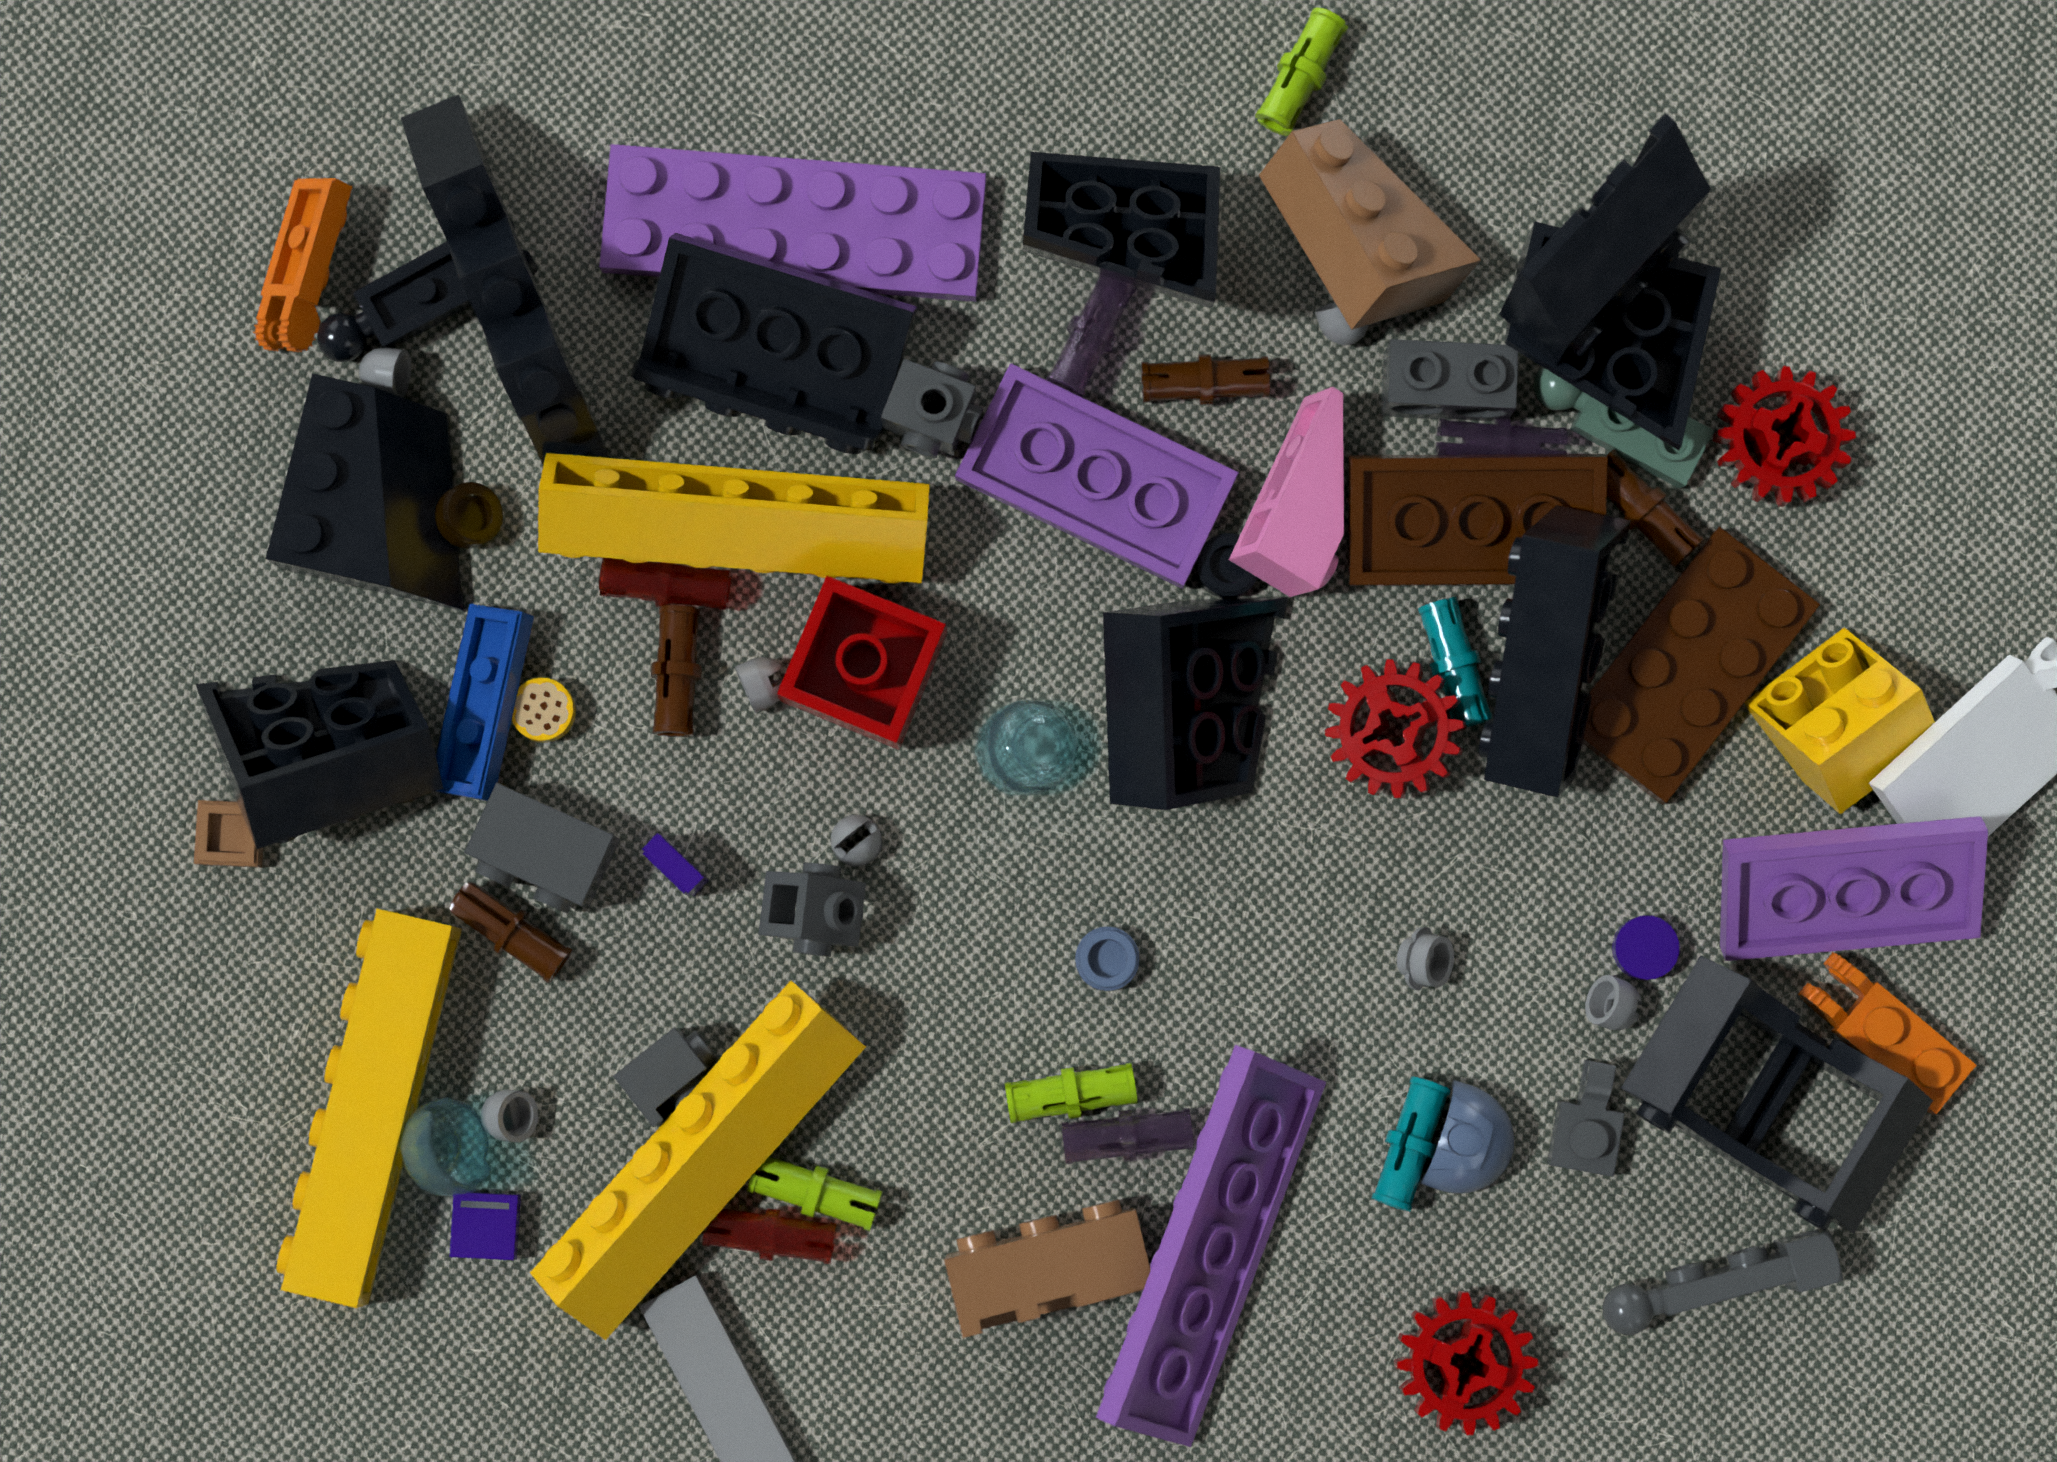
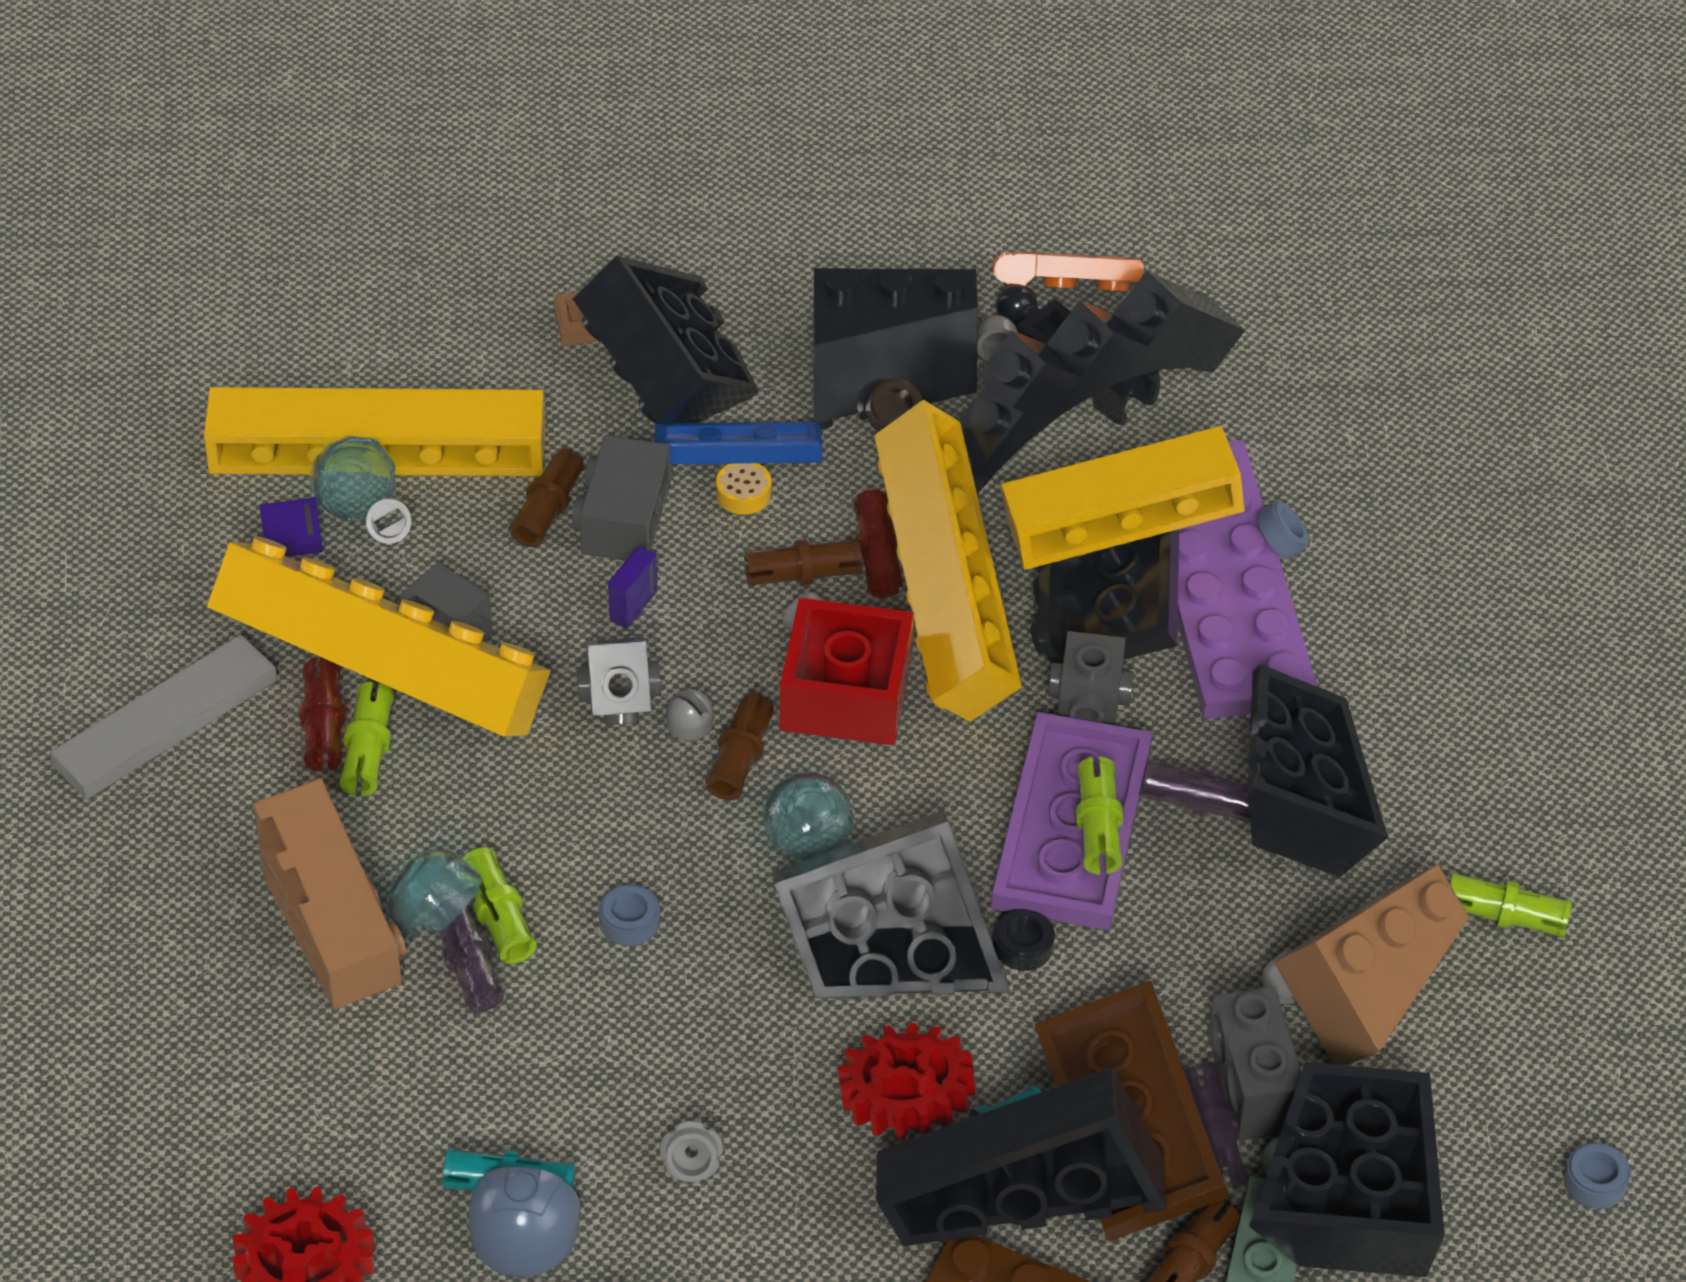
camera: 75 degrees right, 35 degrees down
medium lavender plate [1096,1045,1326,1447] -> none
reddish brown pin [1141,354,1270,405] -> none
bright pink slope [1229,387,1344,597] -> none
black wedge [1499,113,1711,366] -> none
none -> clear light blue hair [388,849,482,938]
none -> reddish brown axle [705,692,774,800]
none -> yellow brick [1001,426,1245,570]
none -> lime pin [1076,756,1124,875]
none -> sand blue tile [1257,501,1309,559]
none -> sand blue tile [1564,1143,1631,1208]

